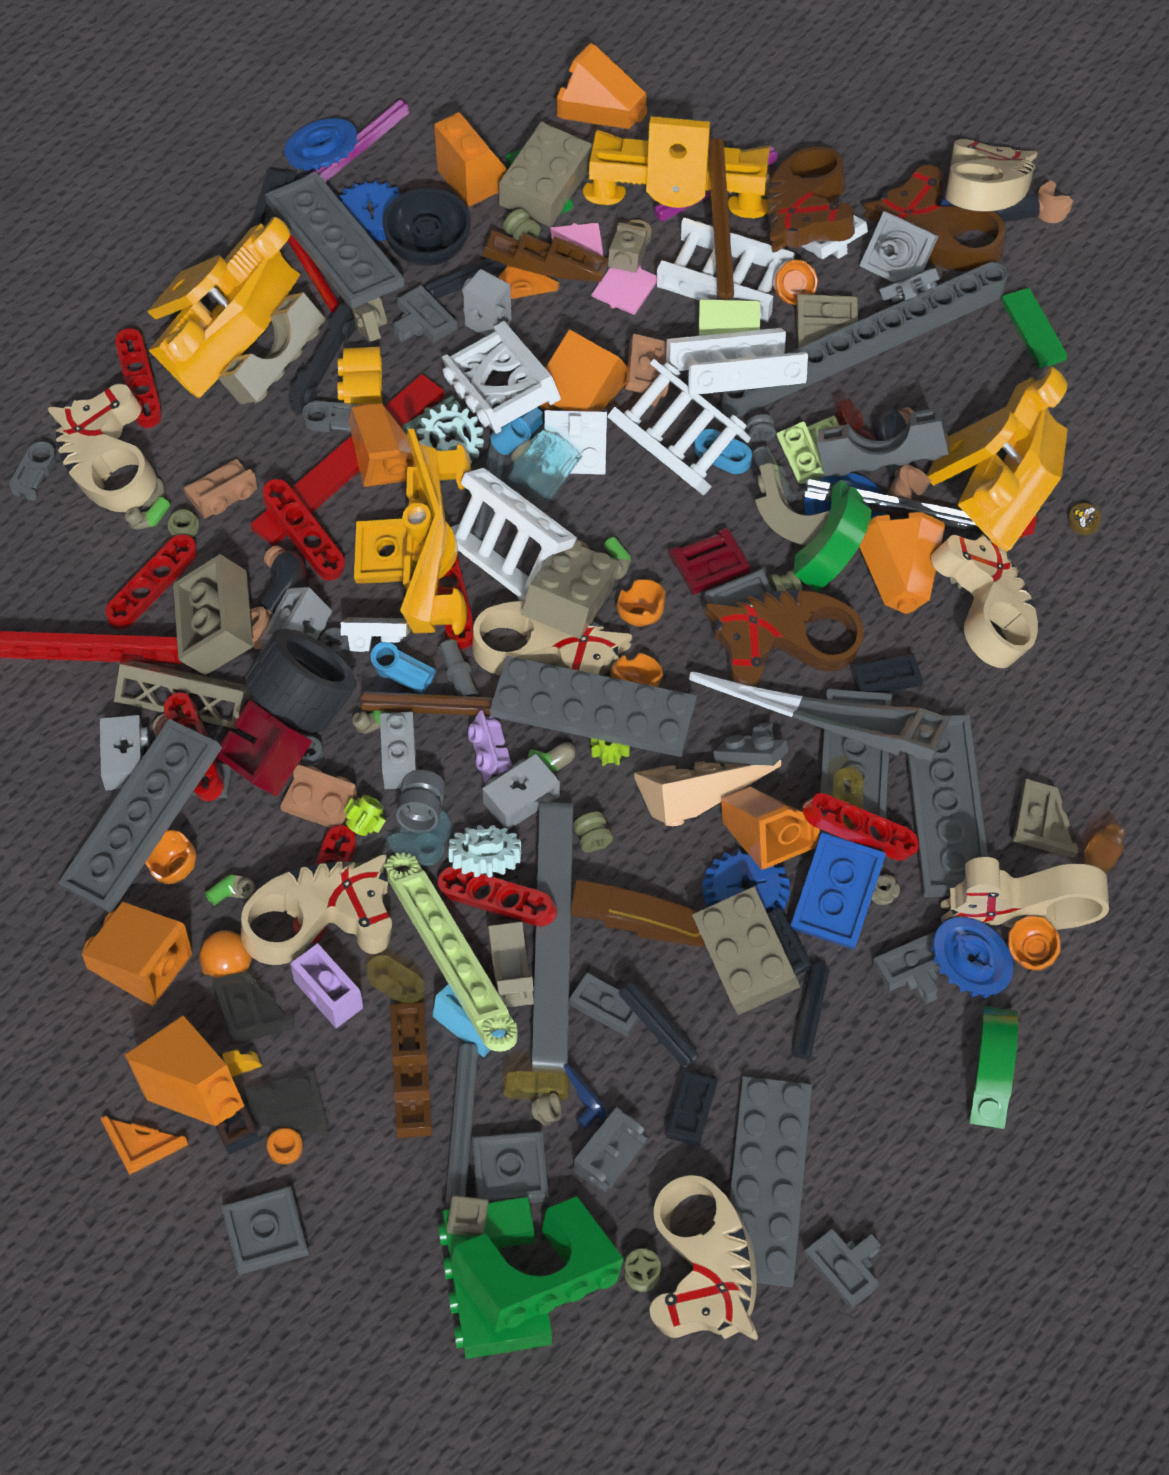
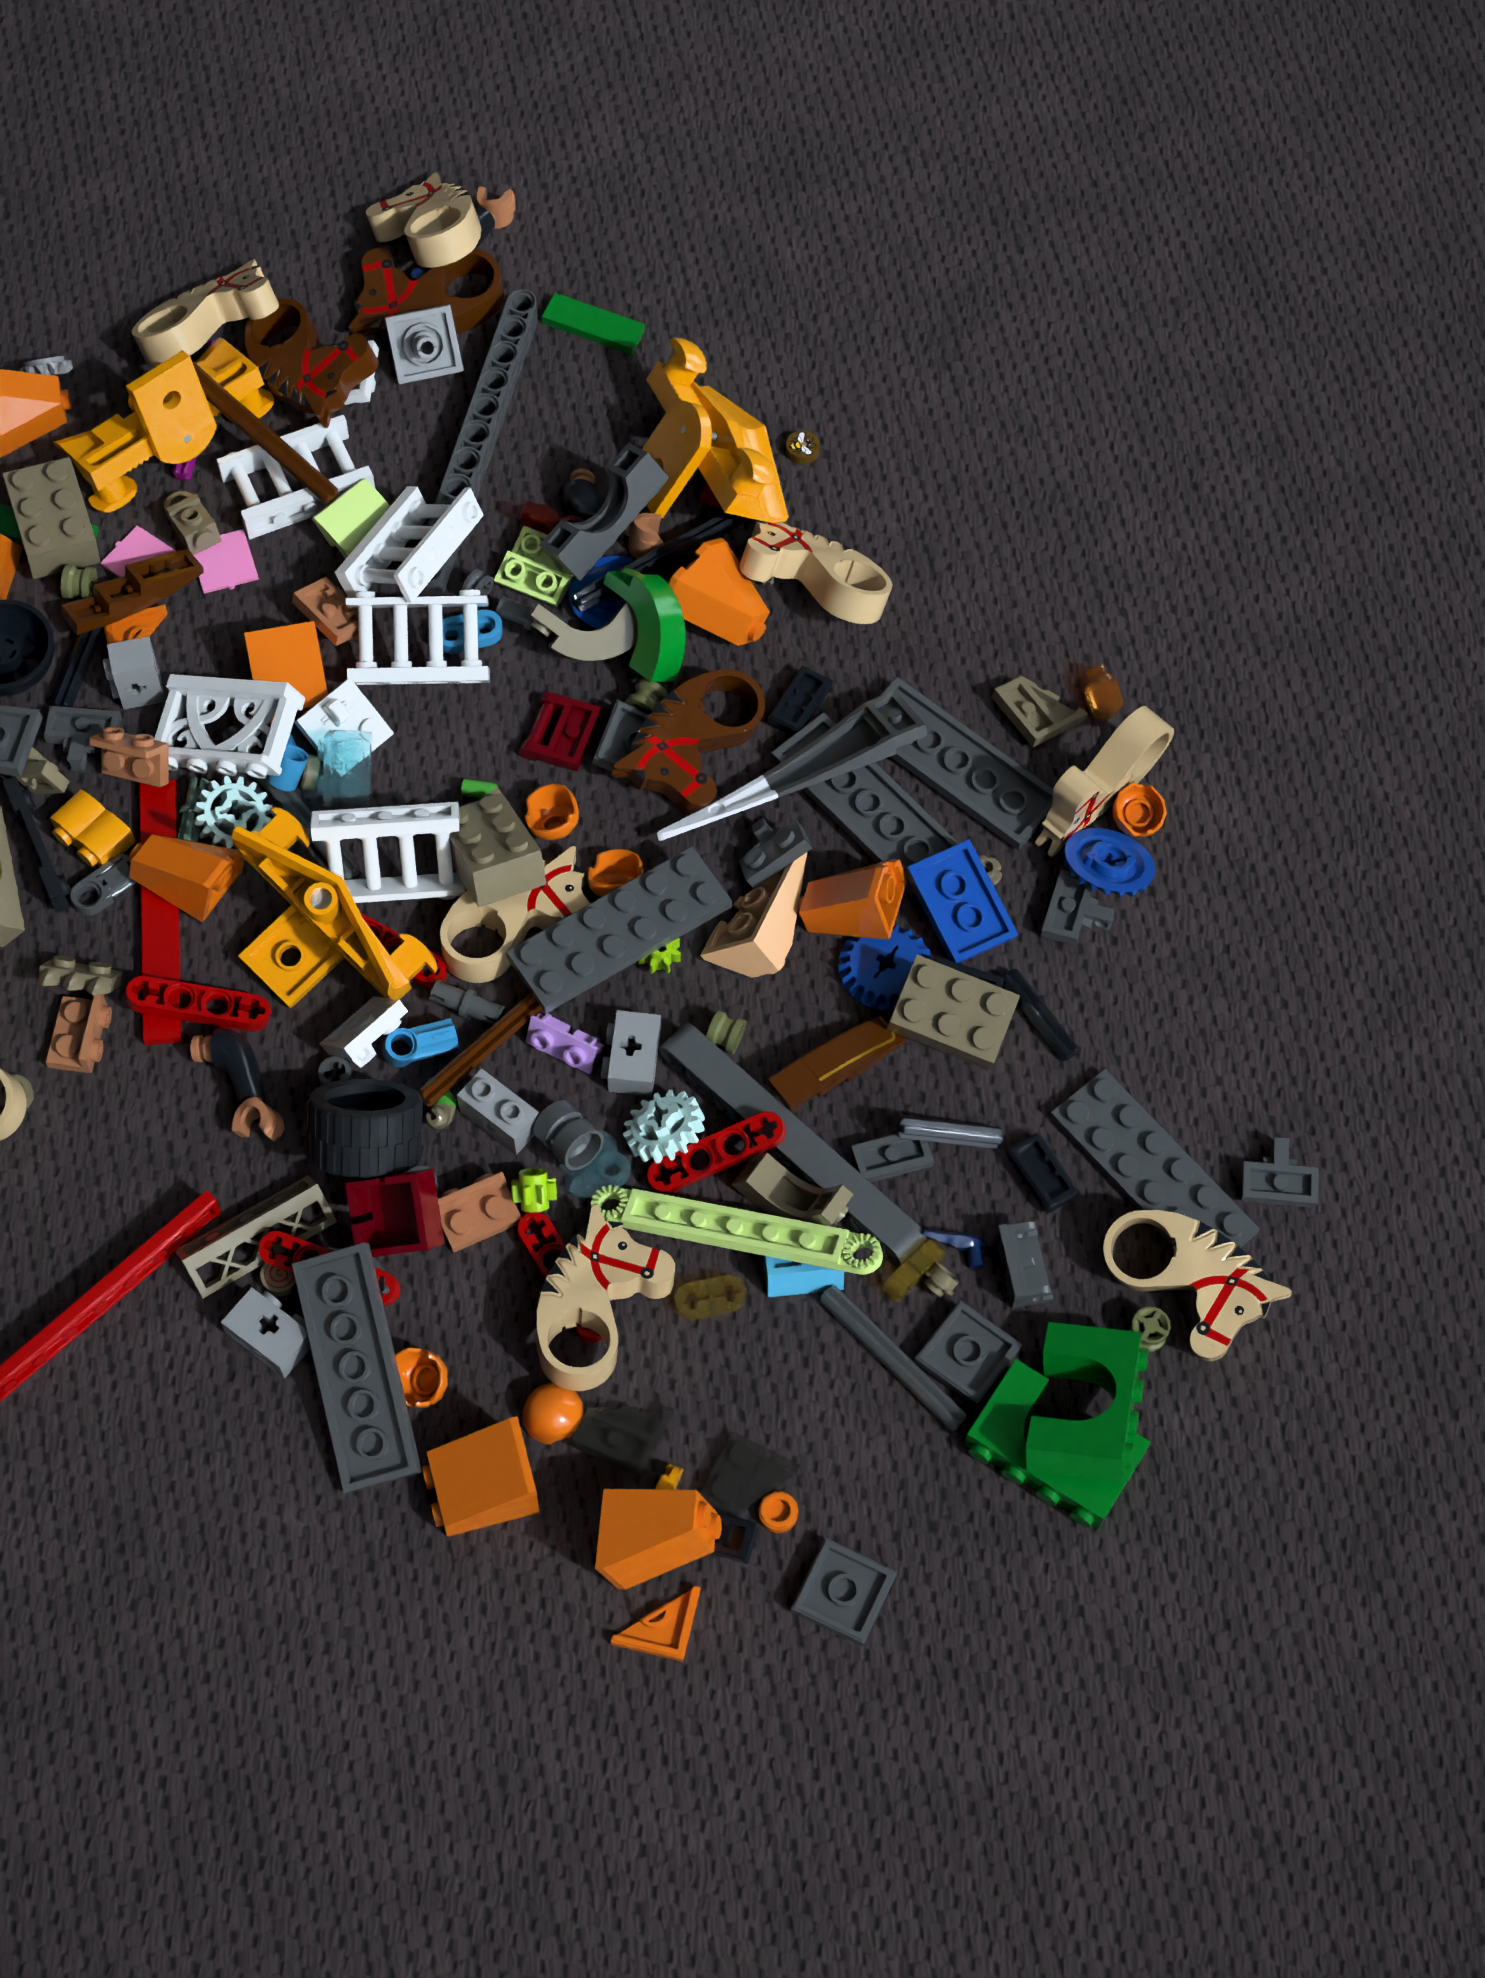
camera: 50 degrees left, 5 degrees up
red beam [105,535,197,630] -> none
arm [125,497,170,530] -> none
olive plate [168,510,199,538] -> none
dark tan brick [173,554,253,675] -> none
arm [204,875,255,906] -> none
light grey brick [260,587,332,645] -> none
lavender brick [290,943,363,1028] -> none
reddish brown slope [390,1002,432,1138] -> none
dark tan tile [447,1195,489,1237] -> none
dark tan arm [527,742,576,772] -> none
orange hair [772,260,818,305] -> none
dark tan wing [796,294,858,349] -> none
red beam [803,793,919,861] -> none
clear yellow beam [832,767,863,829] -> none
hinge [879,265,943,303] -> none
green arch [969,1006,1019,1129] -> none
none -> light grey gear [18,356,73,376]
none -> dark tan plate [38,955,123,995]
none -> nougat bracket [89,727,169,787]
none -> tan animal [132,259,279,367]

